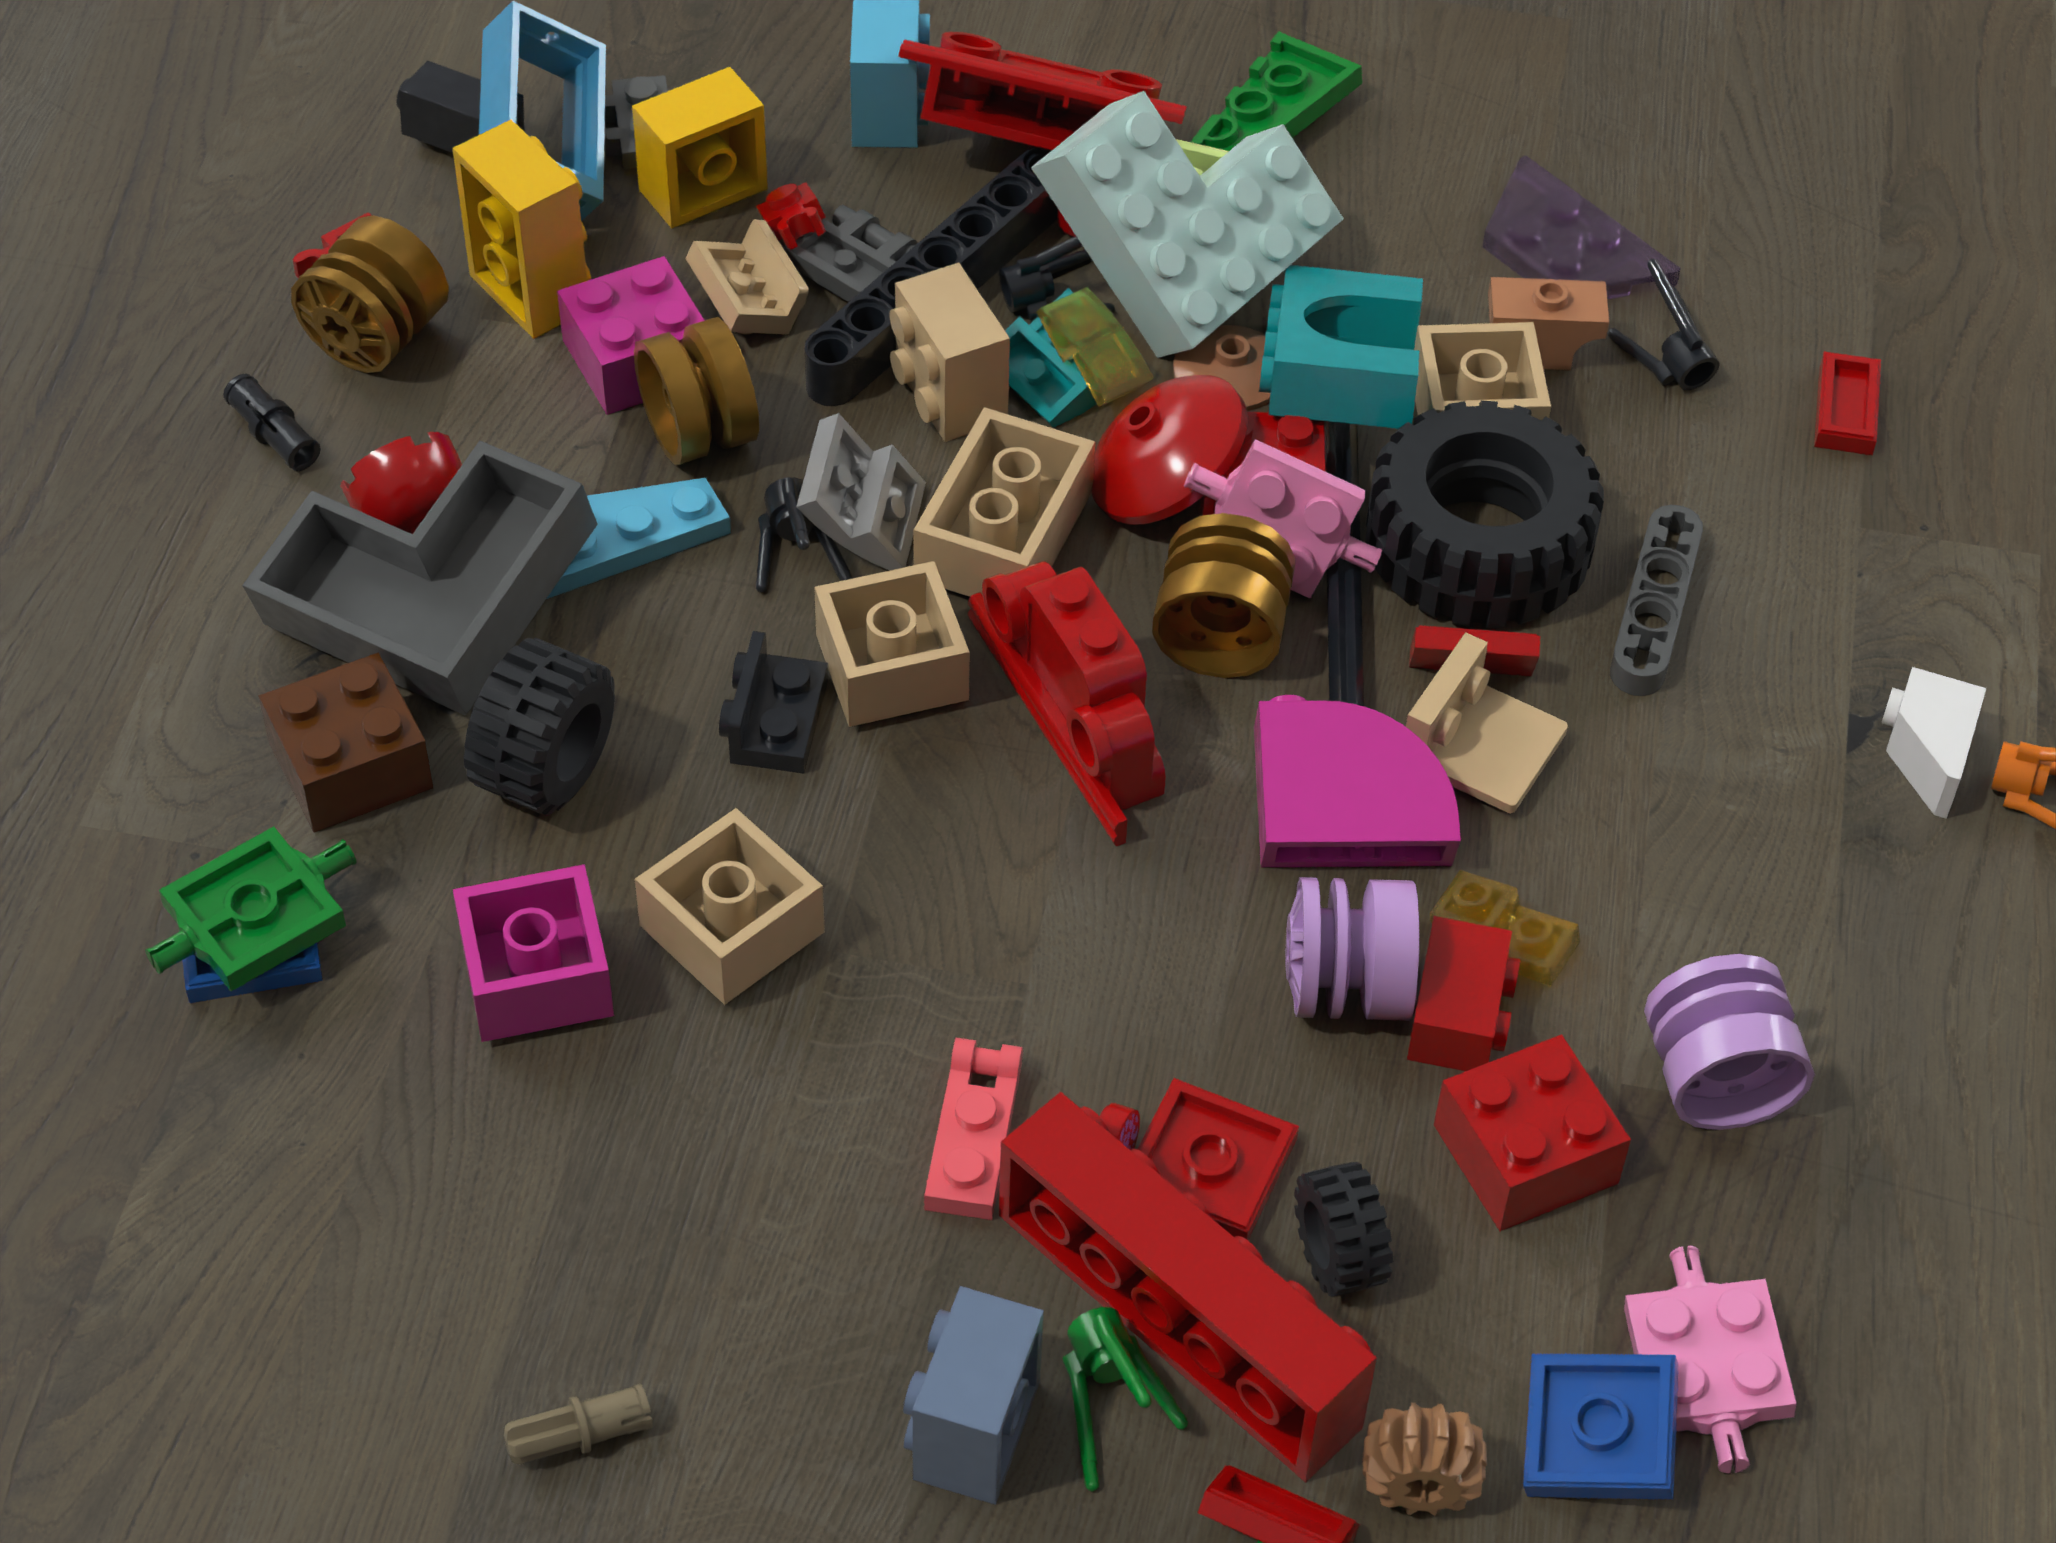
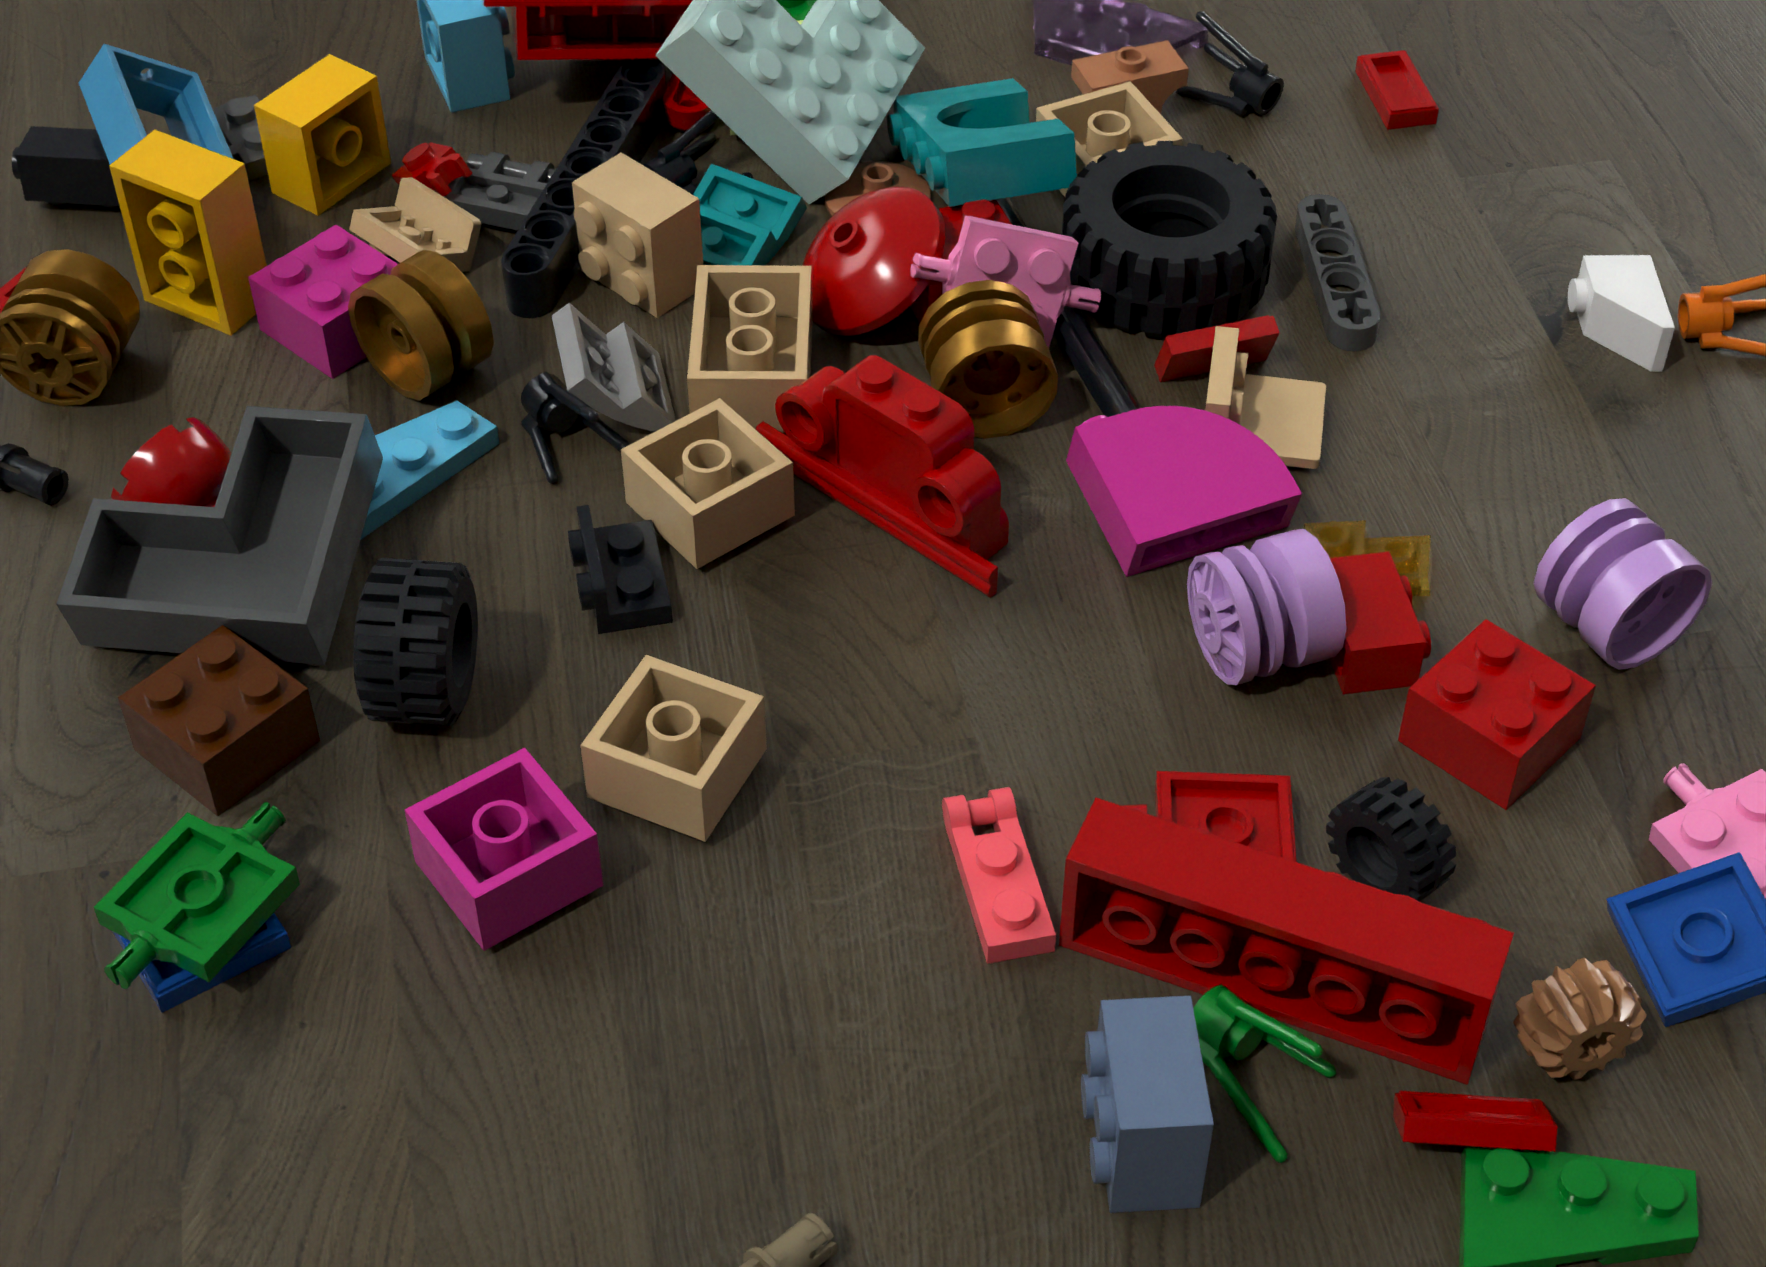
camera: 20 degrees left, 5 degrees down
clear yellow slope [1036,287,1154,407] -> none

